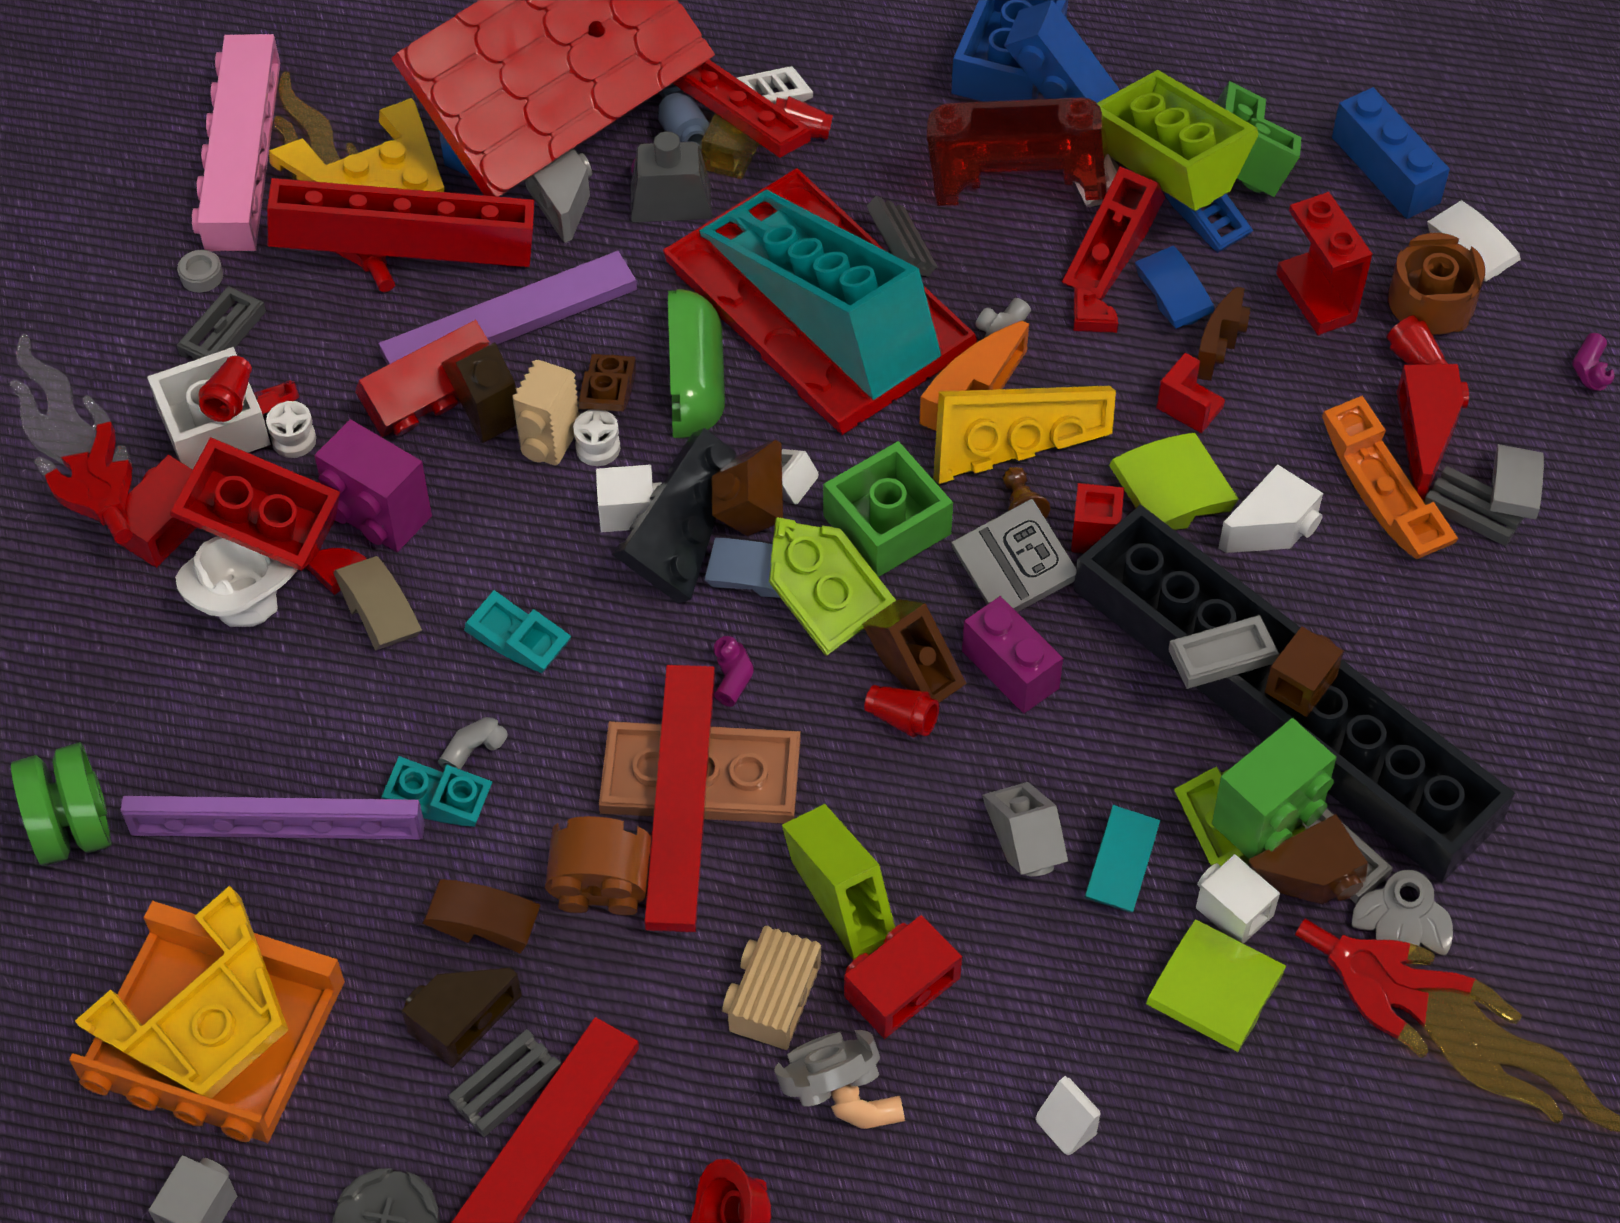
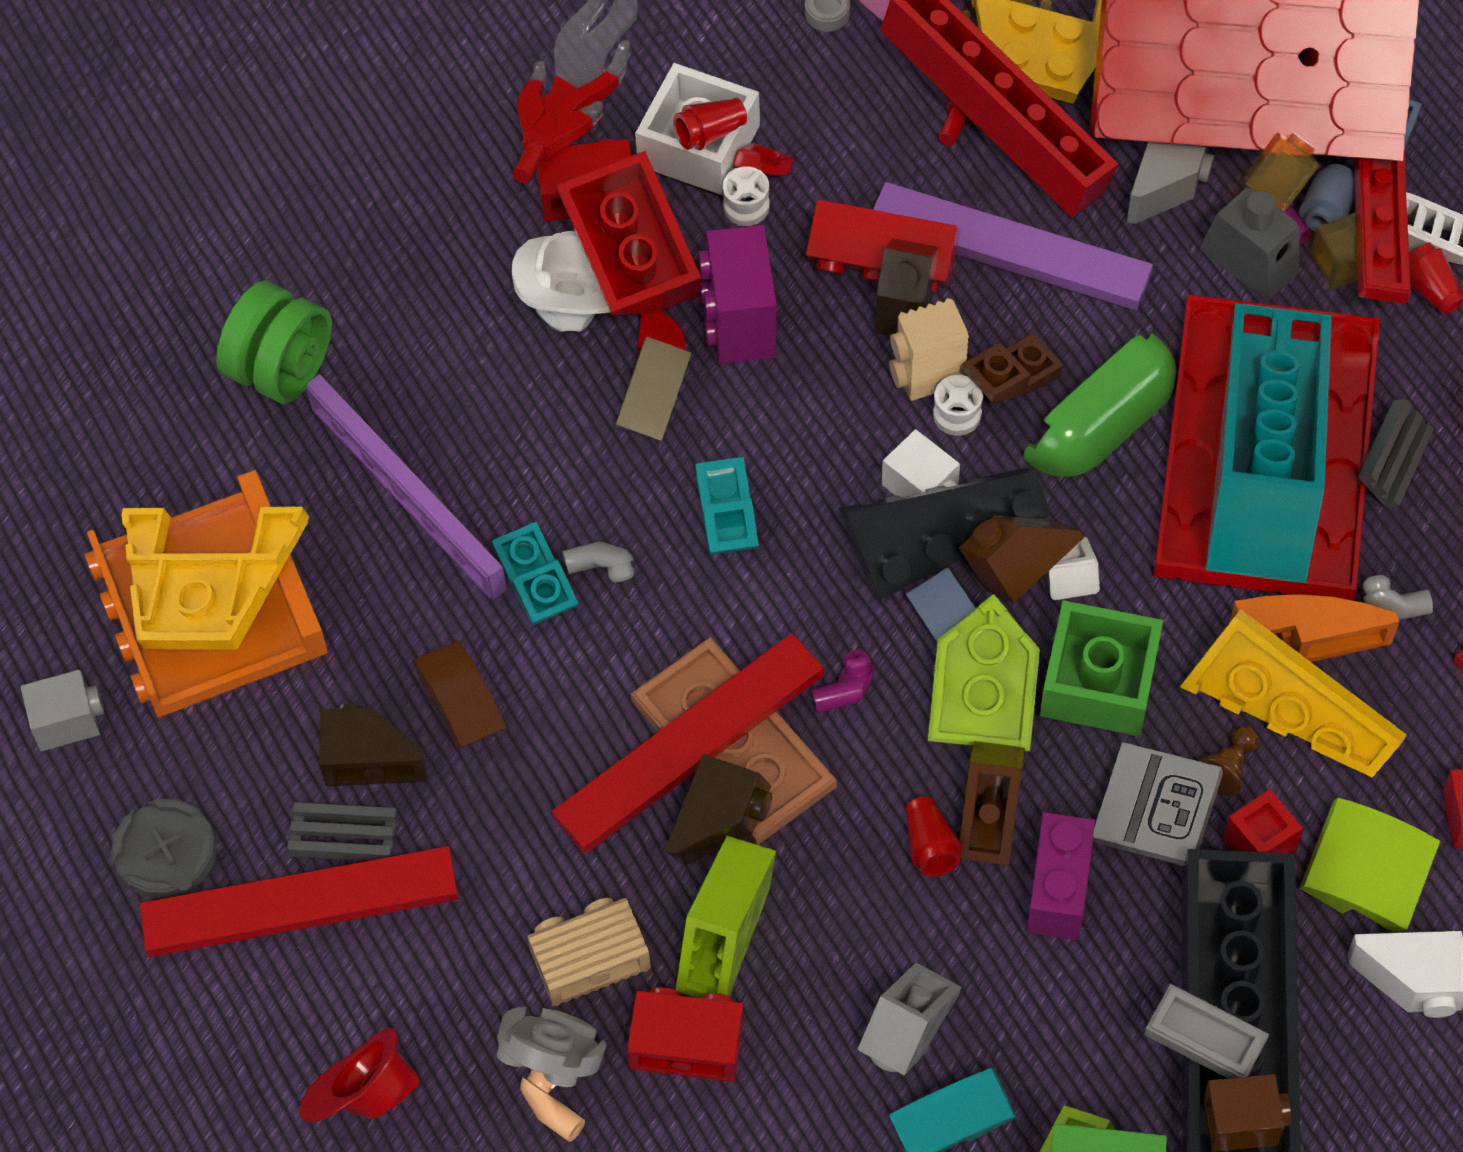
camera: 50 degrees right, 5 degrees up
dark grey tile [177,286,266,361] -> none
dark orange brick [545,816,651,916] -> none
none -> dark brown slope [665,754,772,865]
none -> clear yellow brick [1243,132,1320,212]

